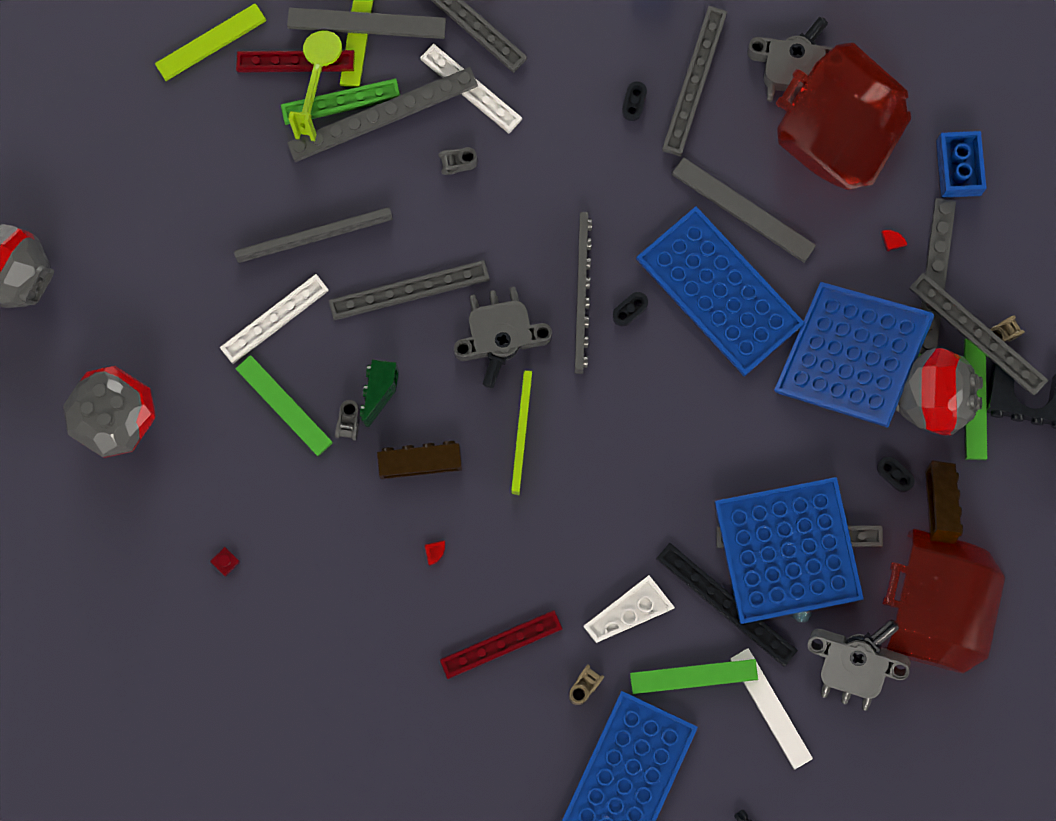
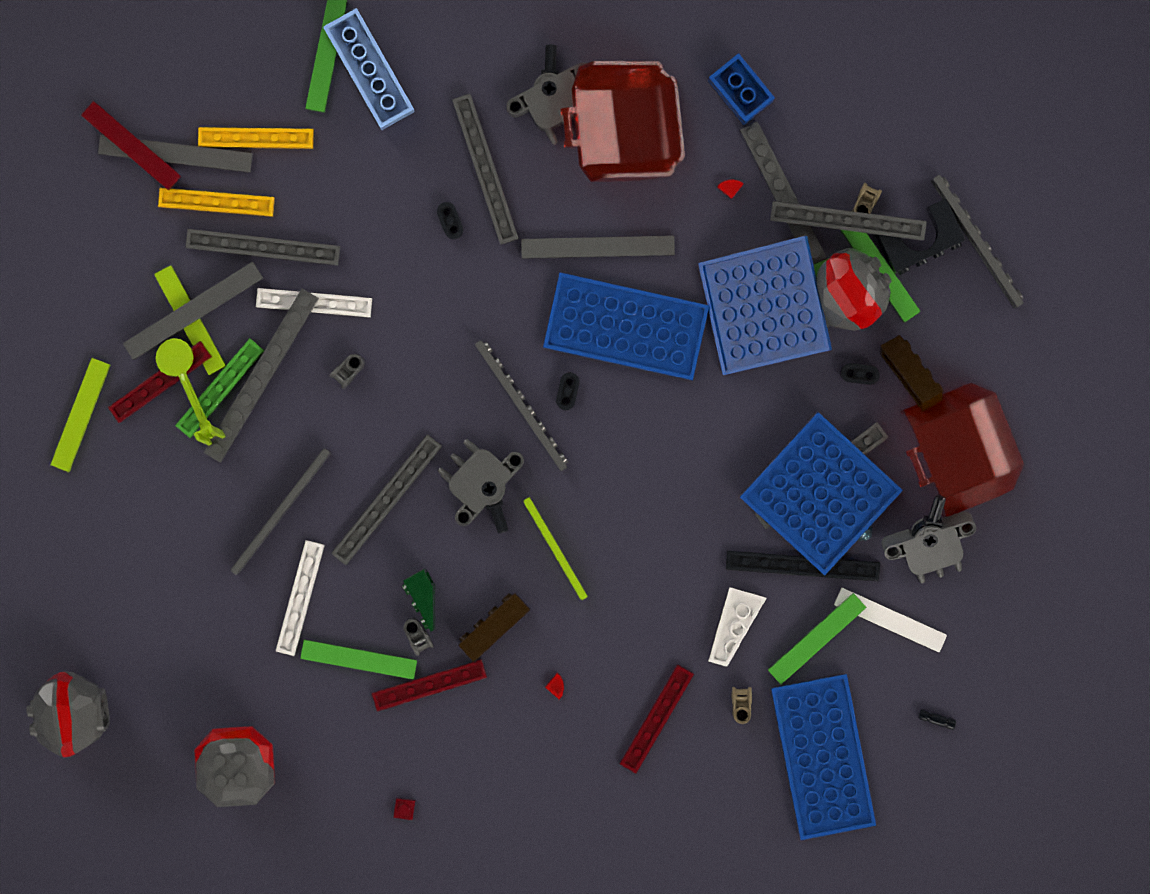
camera: 35 degrees left, 10 degrees up
none -> dark red tile [371,659,487,712]

